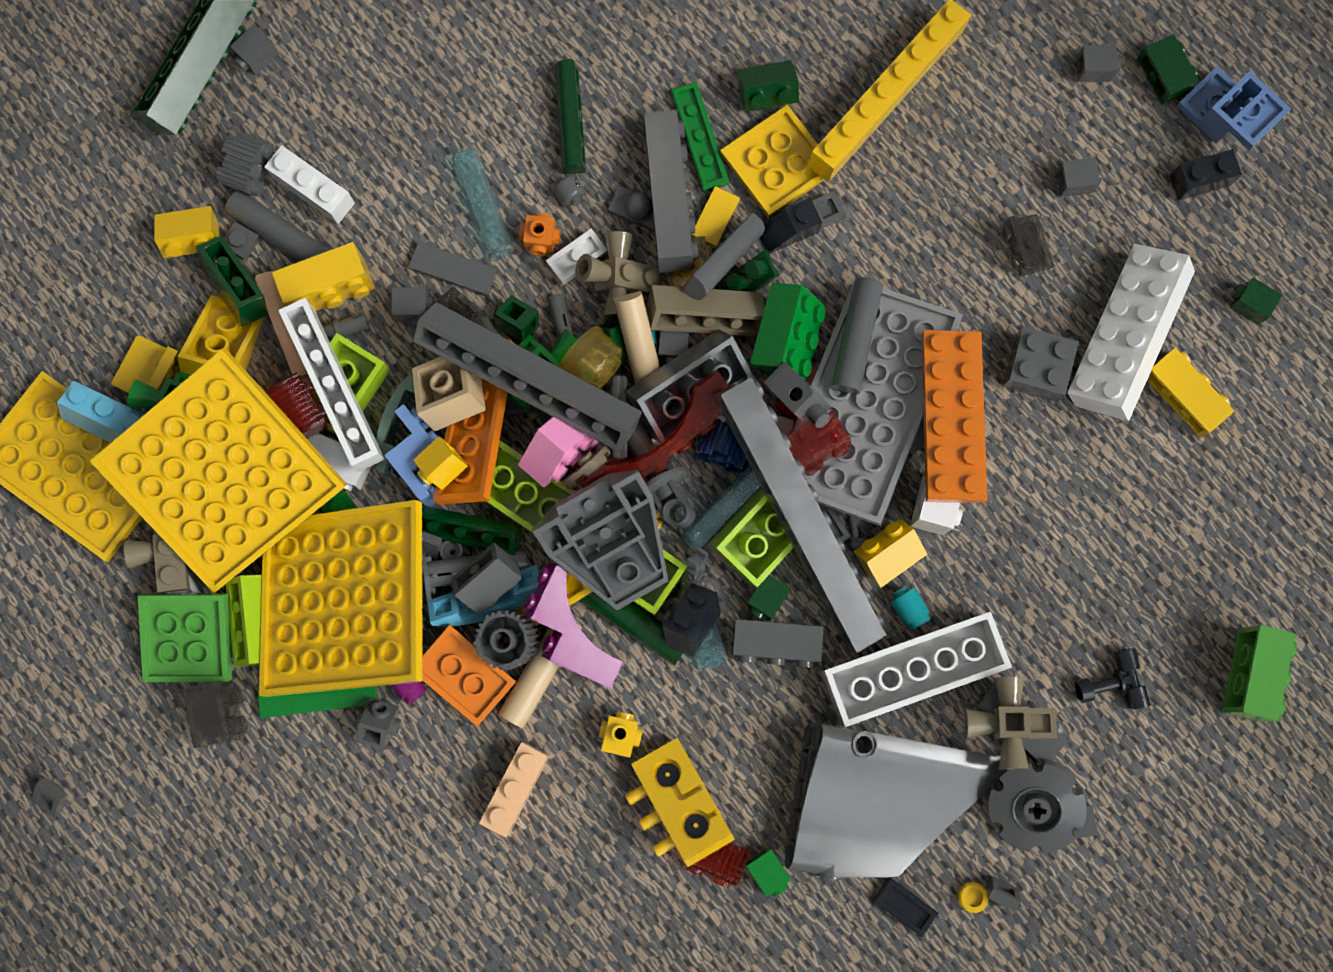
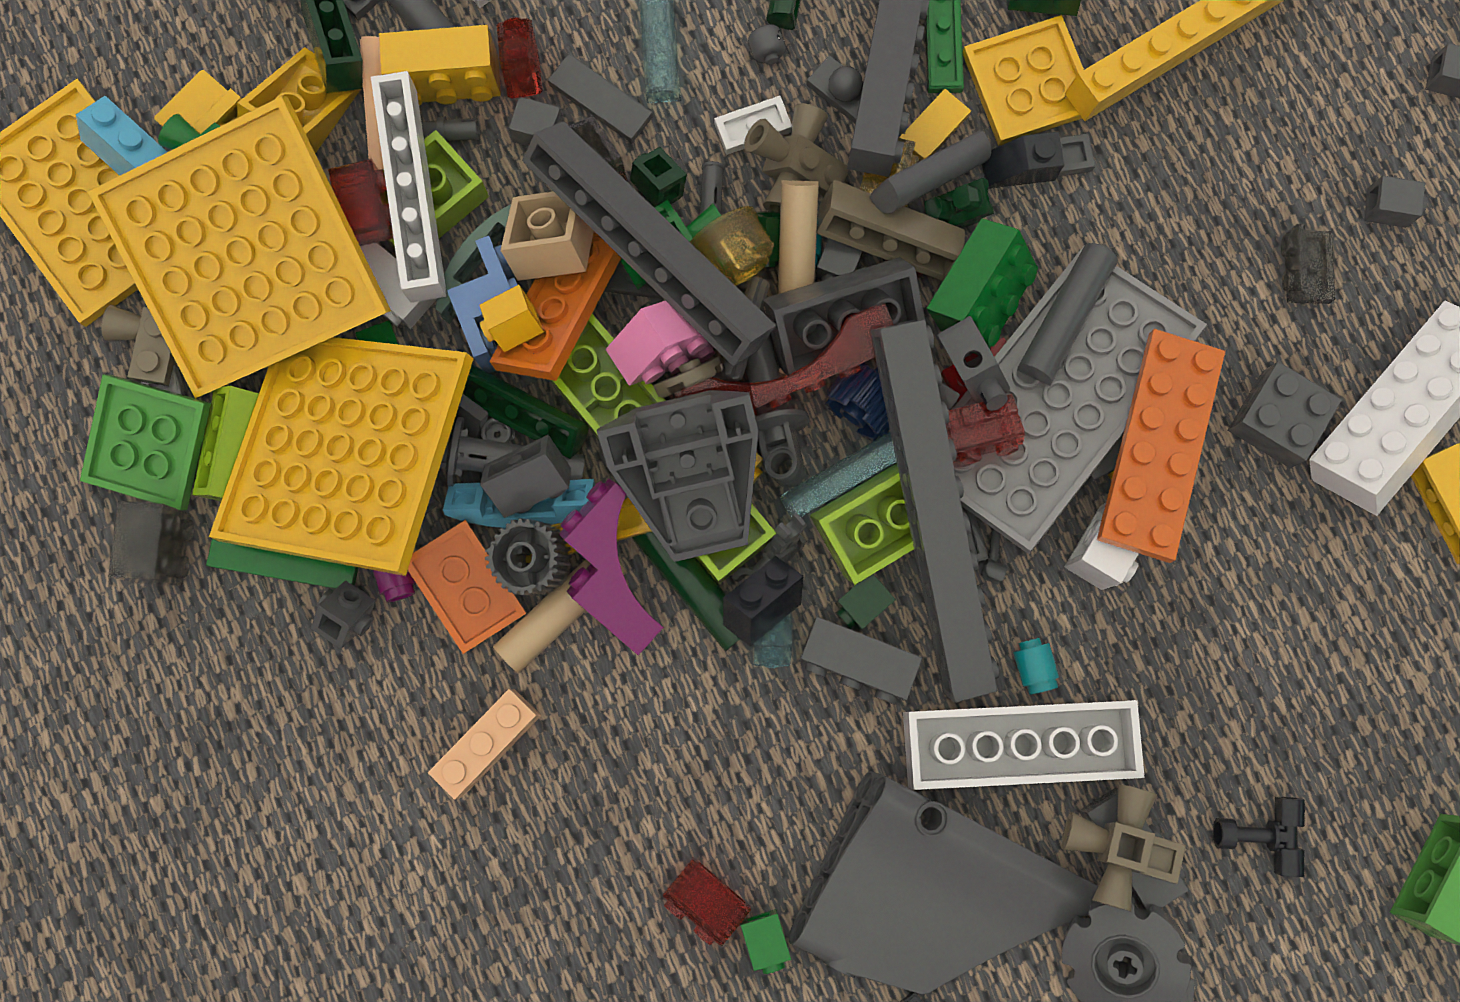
camera: 15 degrees right, 0 degrees up
orange brick [519,213,561,256] -> none
yellow brick [599,711,643,758] -> none
yellow piece [625,738,735,867] -> none
yellow brick [854,519,927,588] -> none
none -> clear red brick [496,17,543,99]

